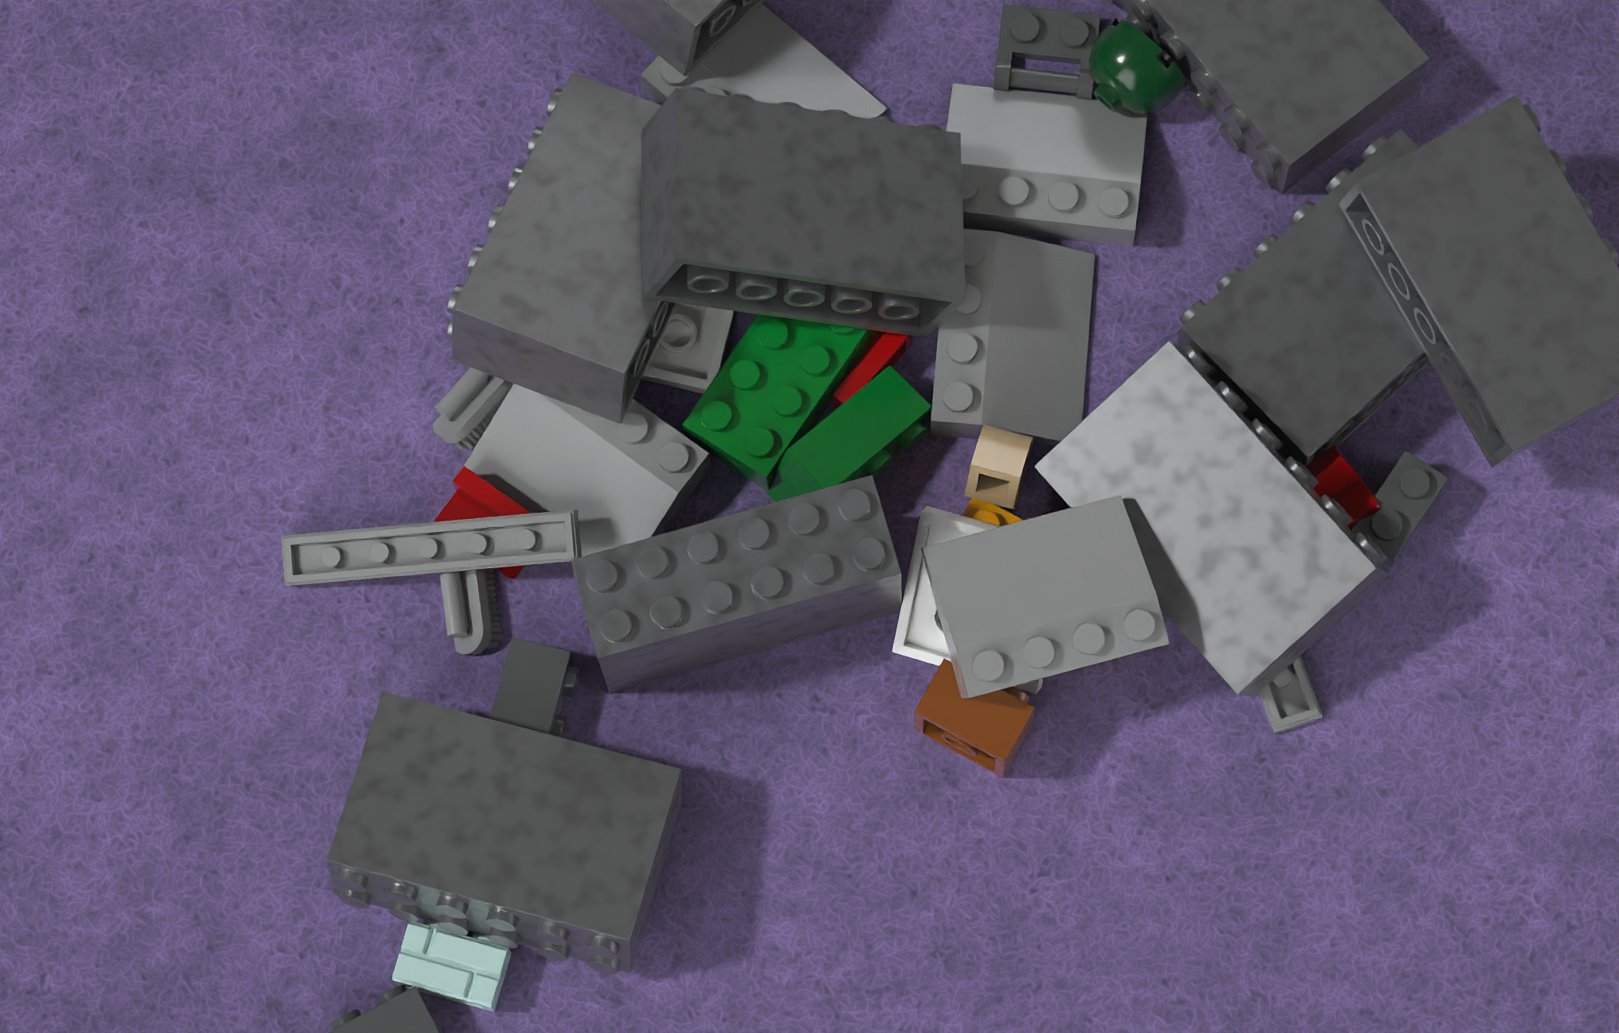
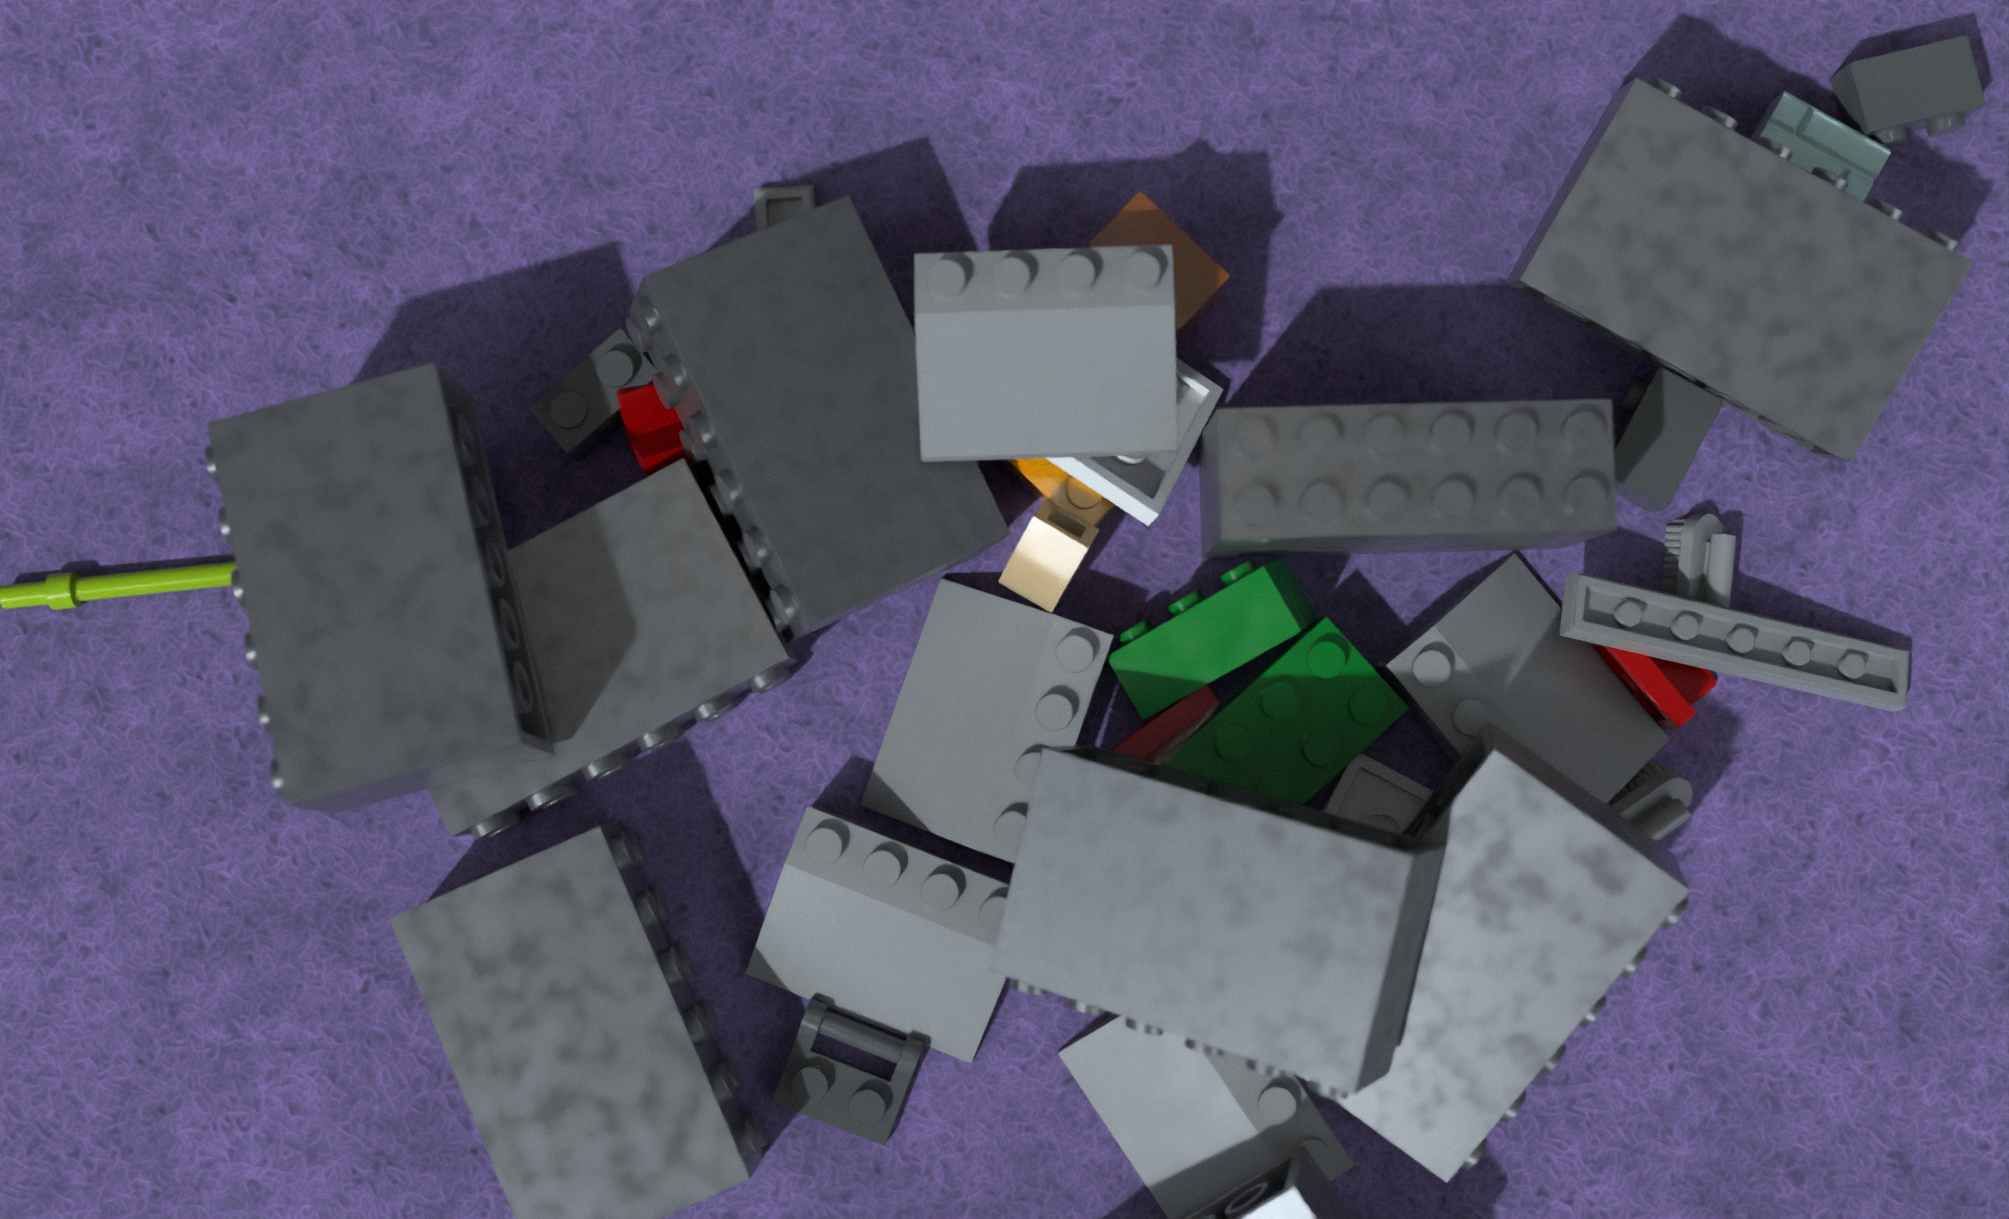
camera: 170 degrees left, 10 degrees up
dark green cylinder [1089,18,1188,114] -> none

